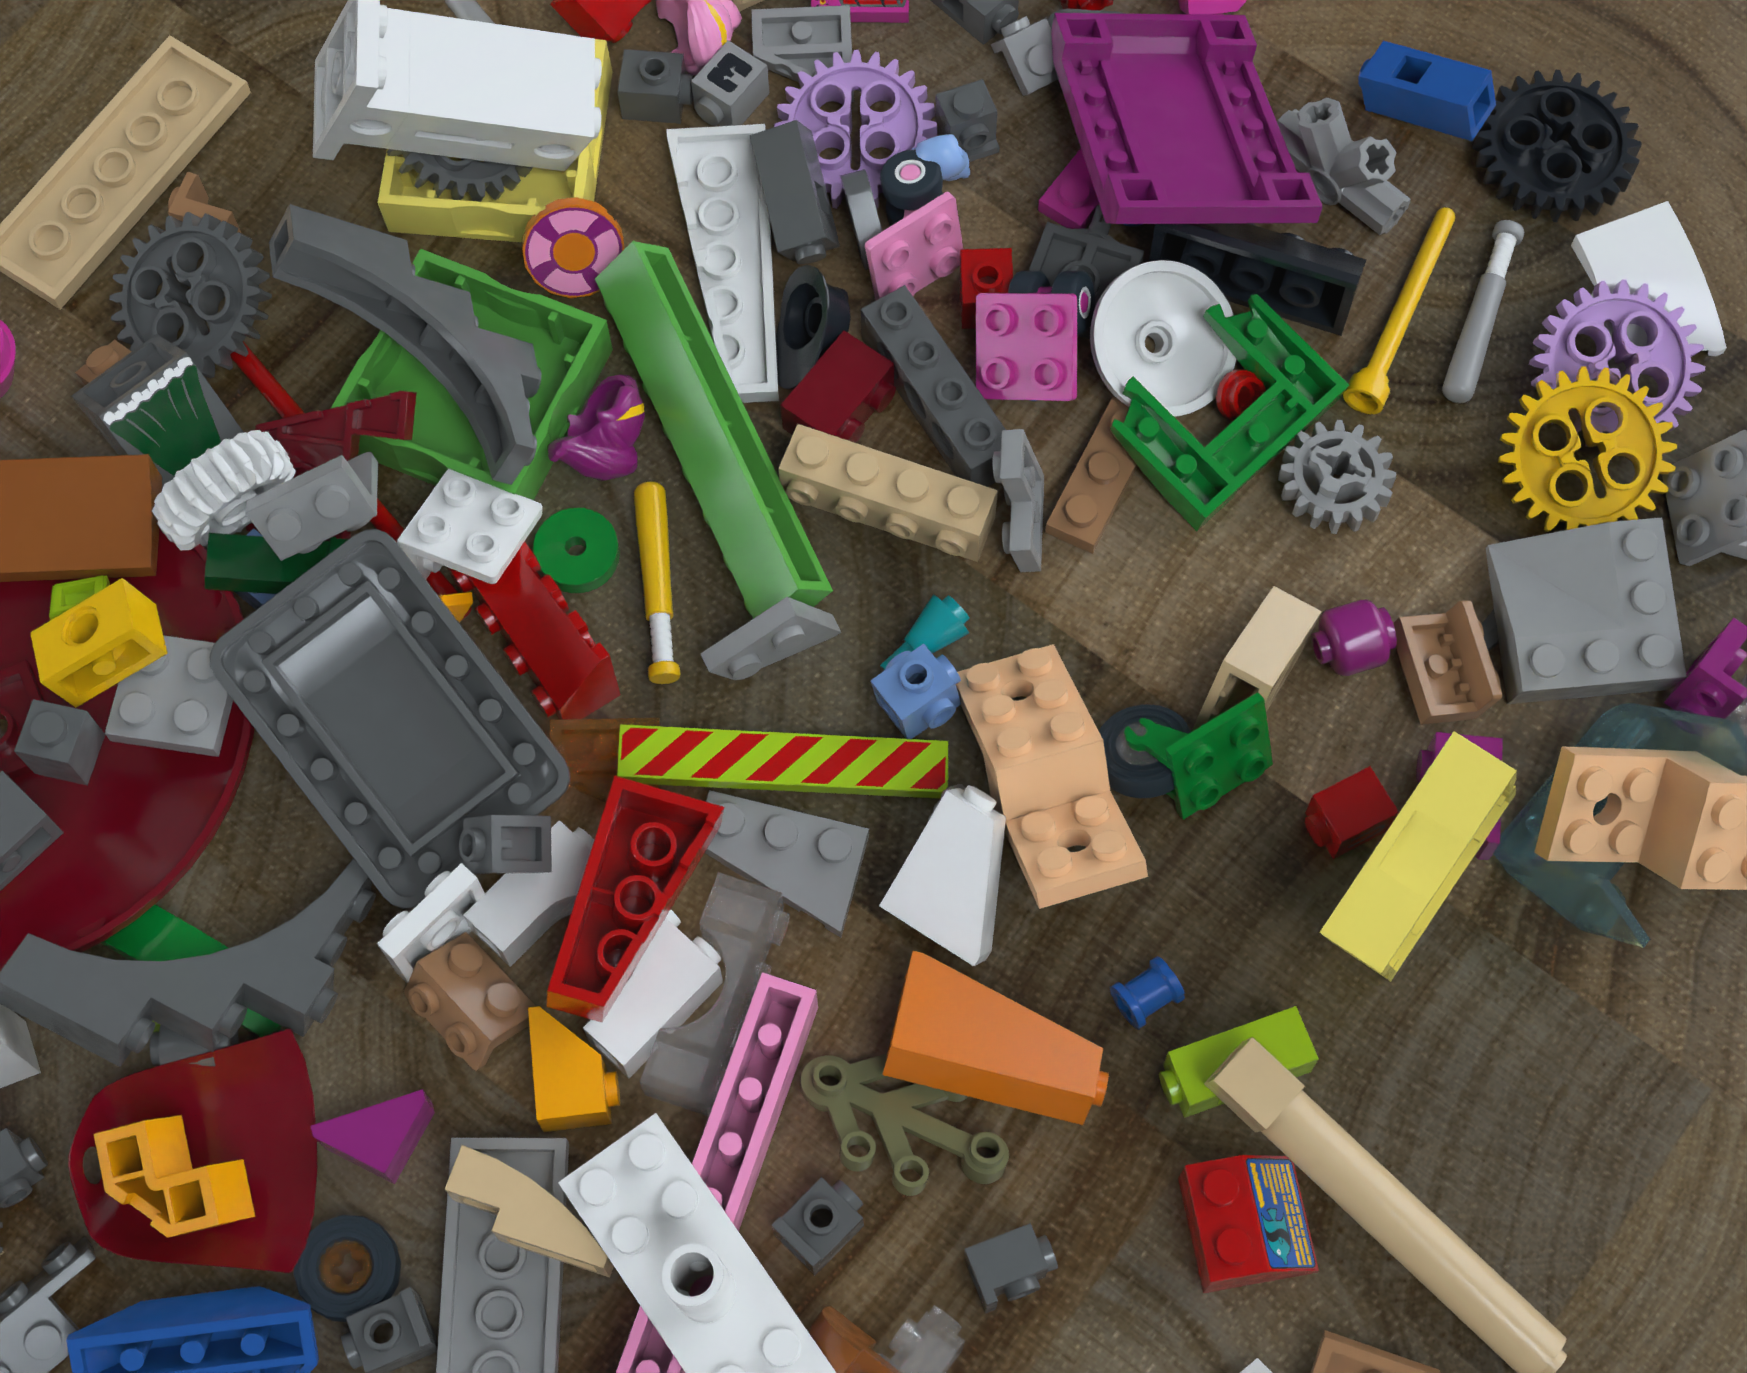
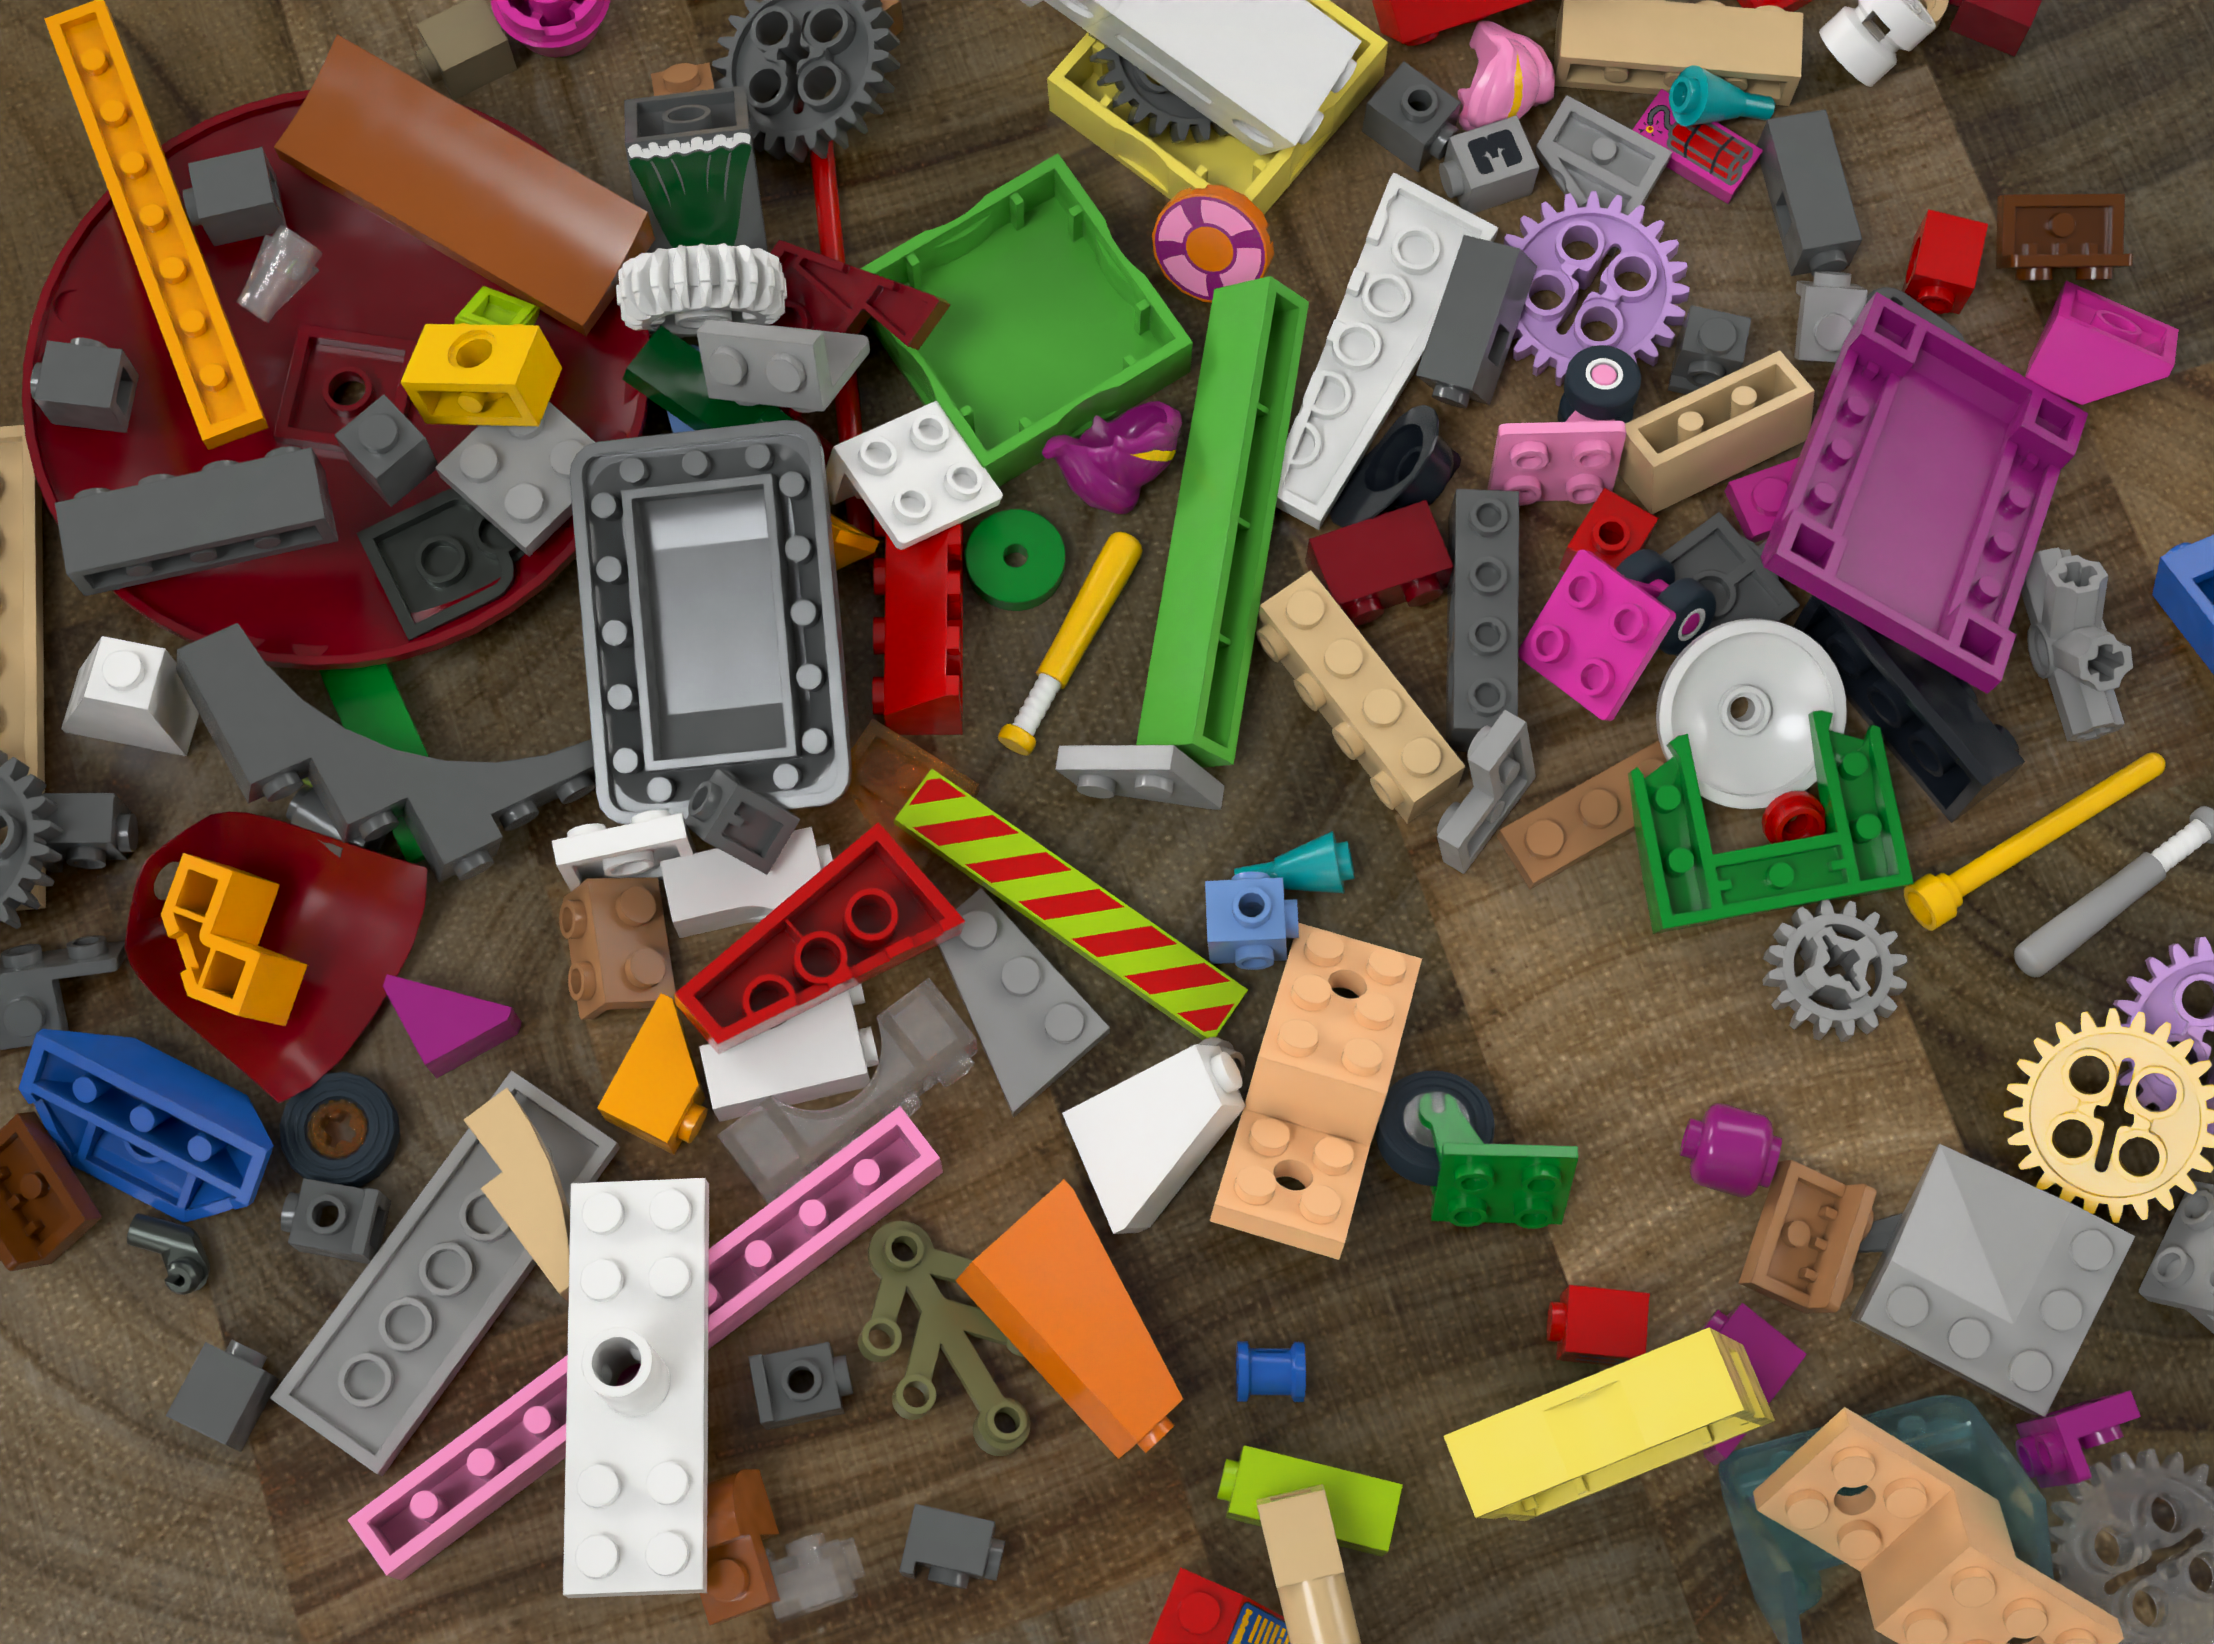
camera: 30 degrees right, 5 degrees up
dark grey arch [269,204,541,485] -> none
beam [840,169,882,270] -> none
light blue piece [912,134,970,181] -> none
tan slope [1192,586,1322,731] -> none
none -> pearl dark grey plate [356,488,525,641]
none -> tan brick [1619,351,1815,514]

